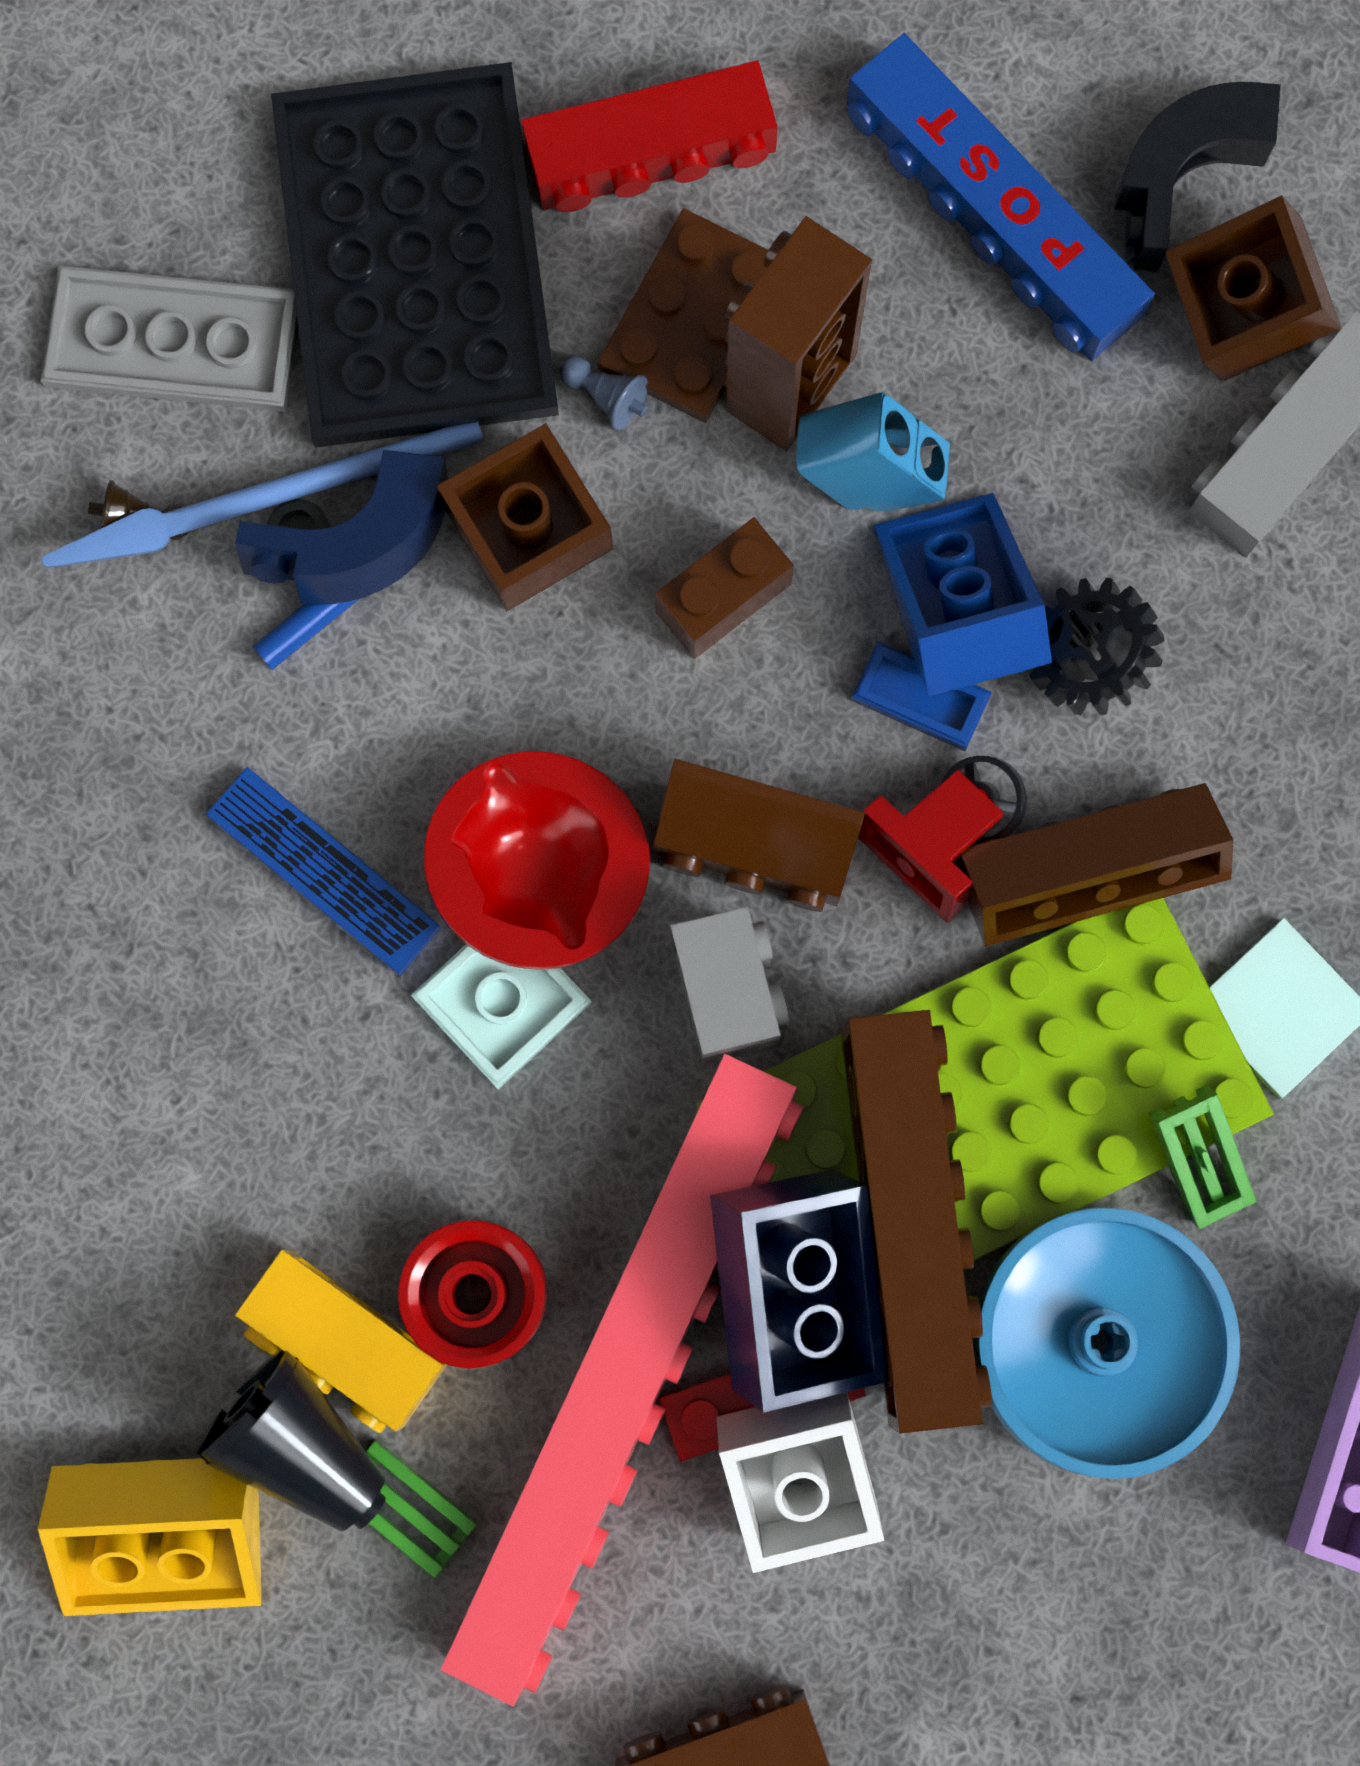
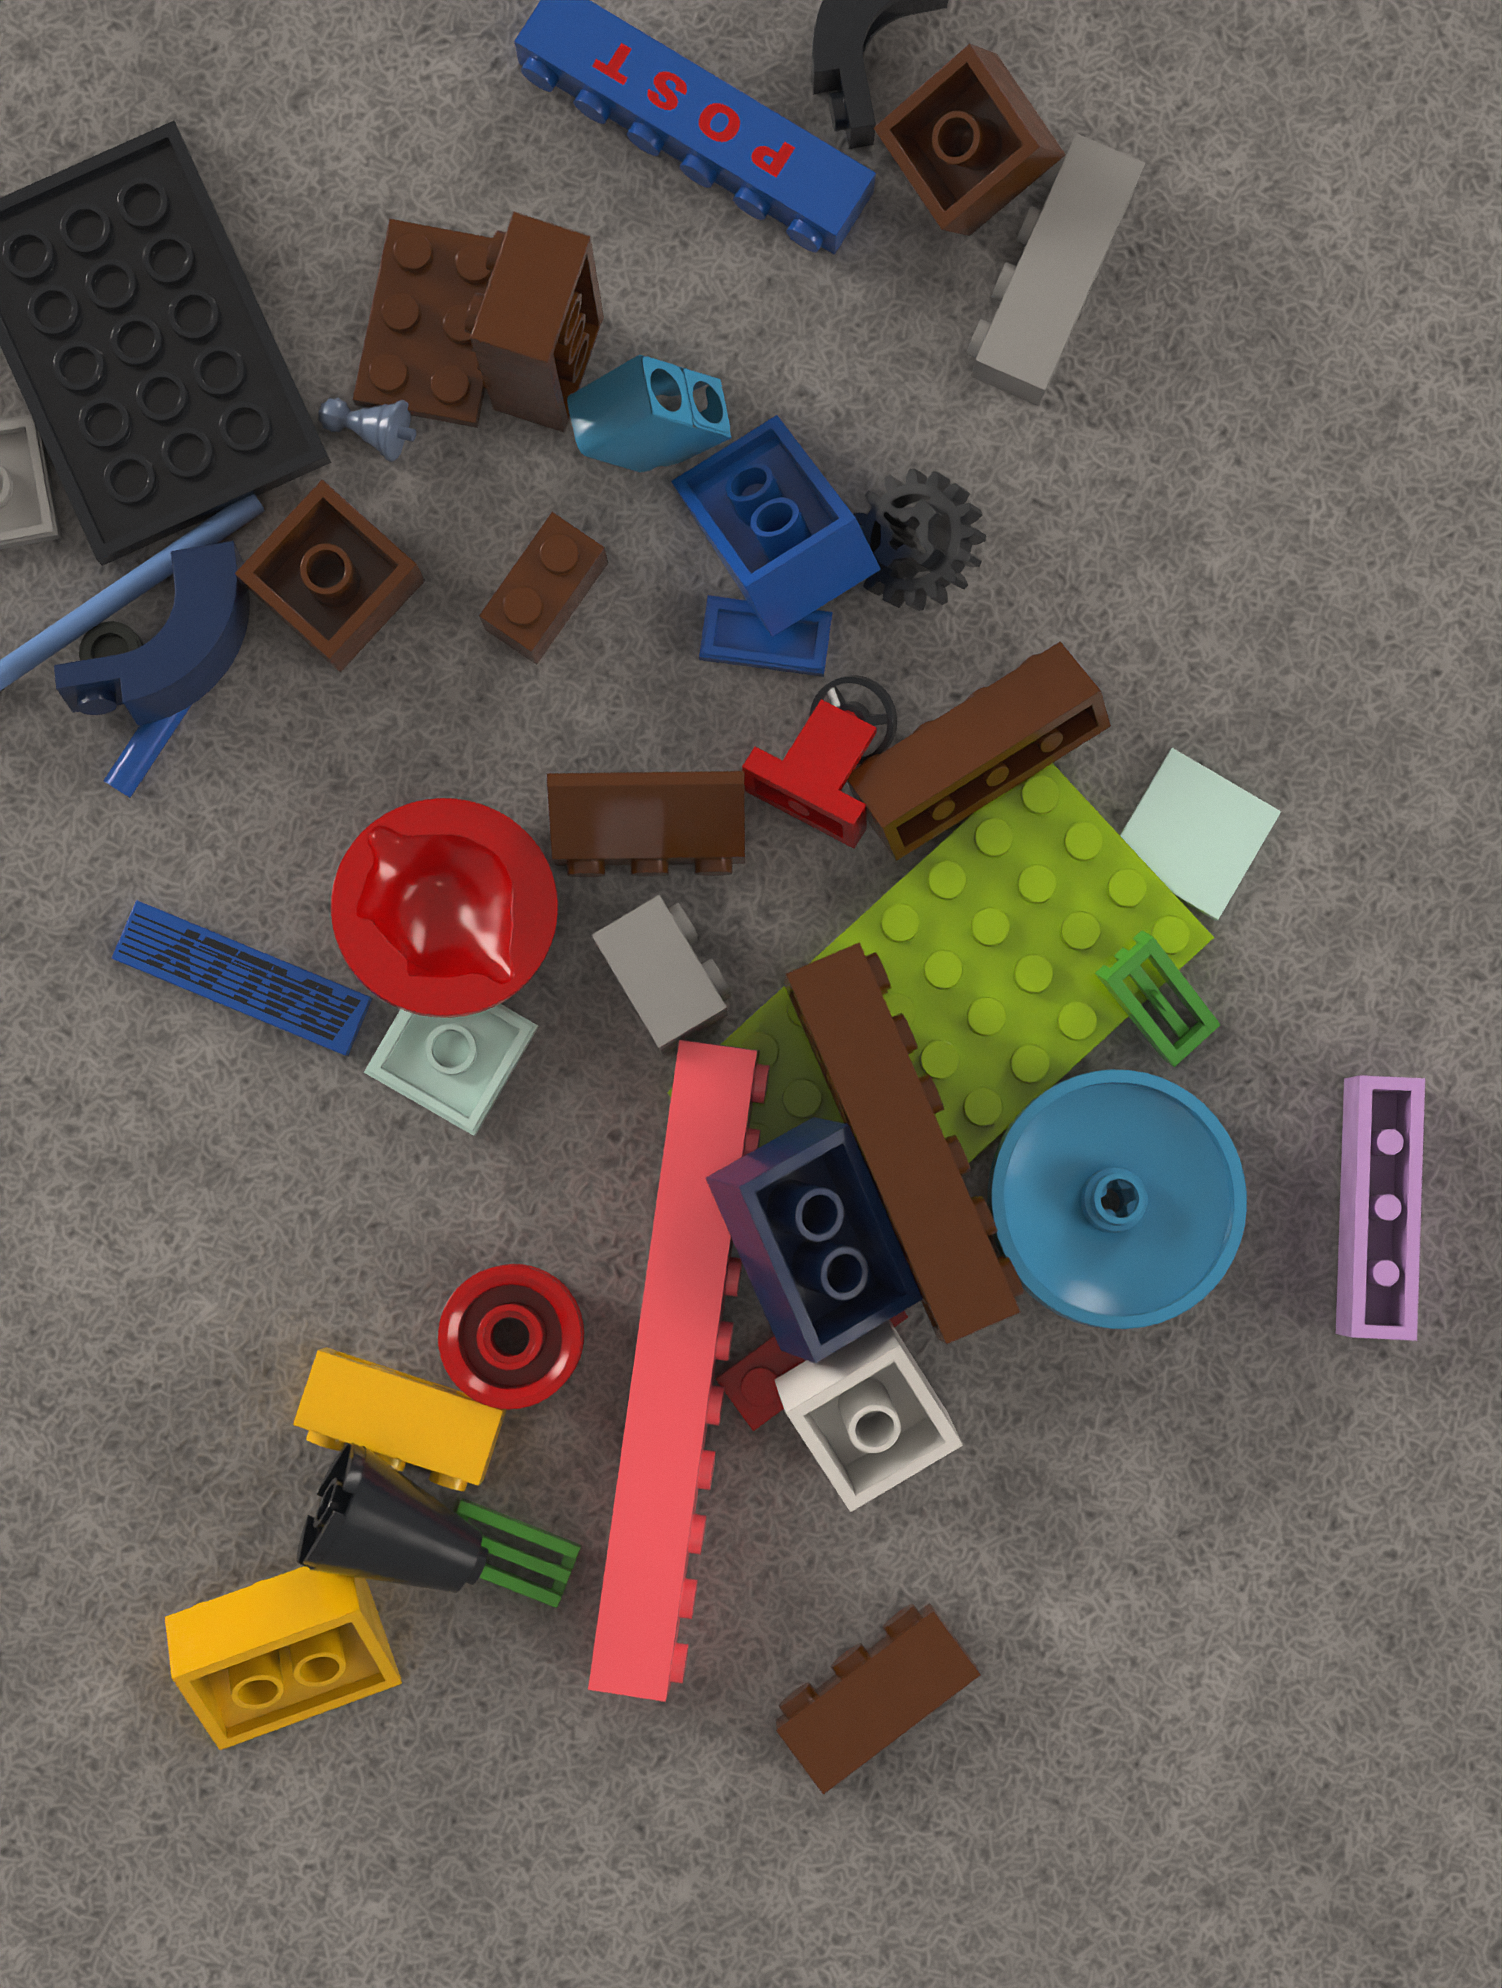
camera: 20 degrees left, 5 degrees up
red brick [521,60,778,212] -> none

